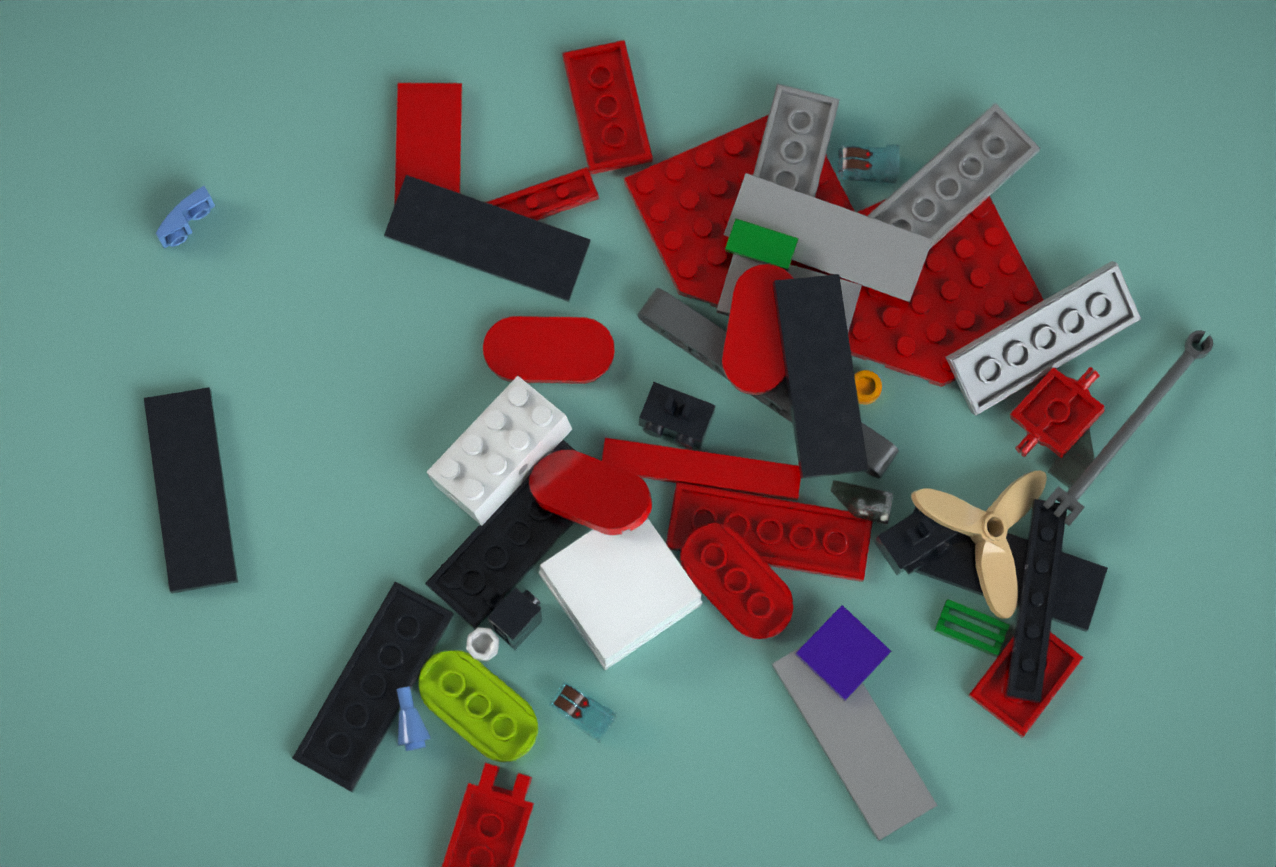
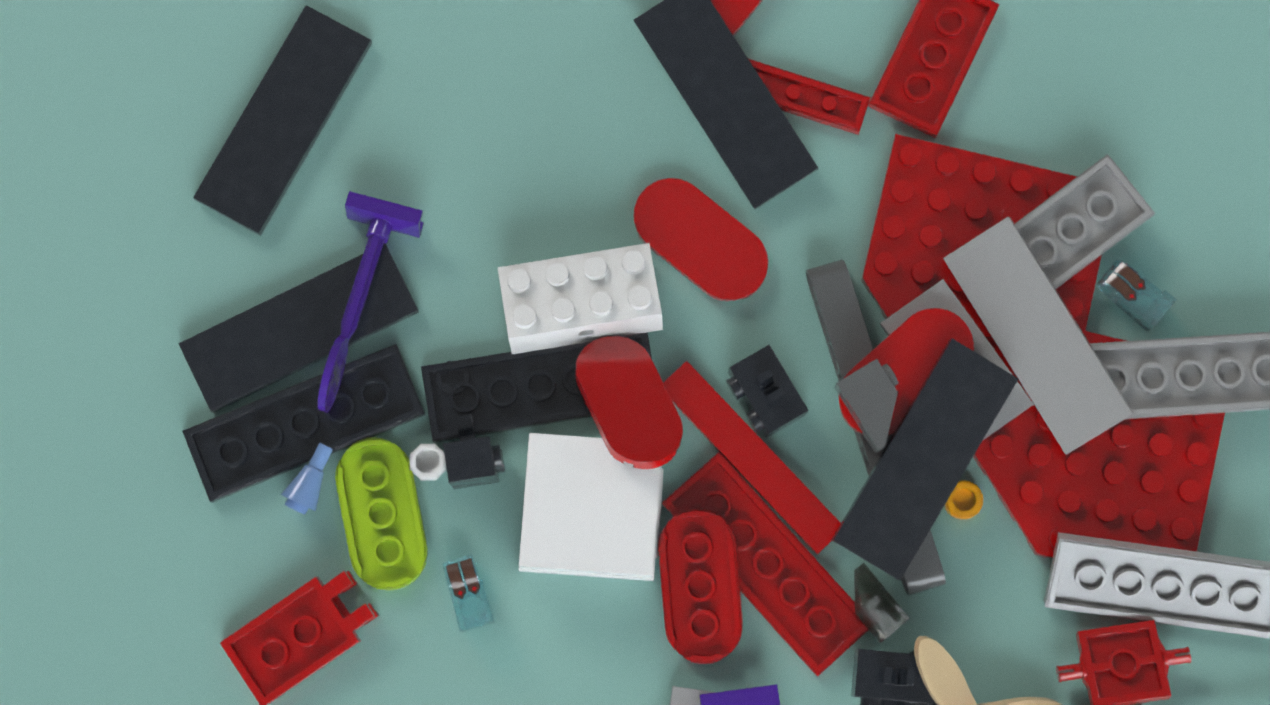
camera: 40 degrees right, 5 degrees up
green tile [725,218,798,271] -> none
none -> black tile [178,244,419,413]
none -> dark purple piece [318,191,424,413]
none -> dark grey slope [834,359,899,454]

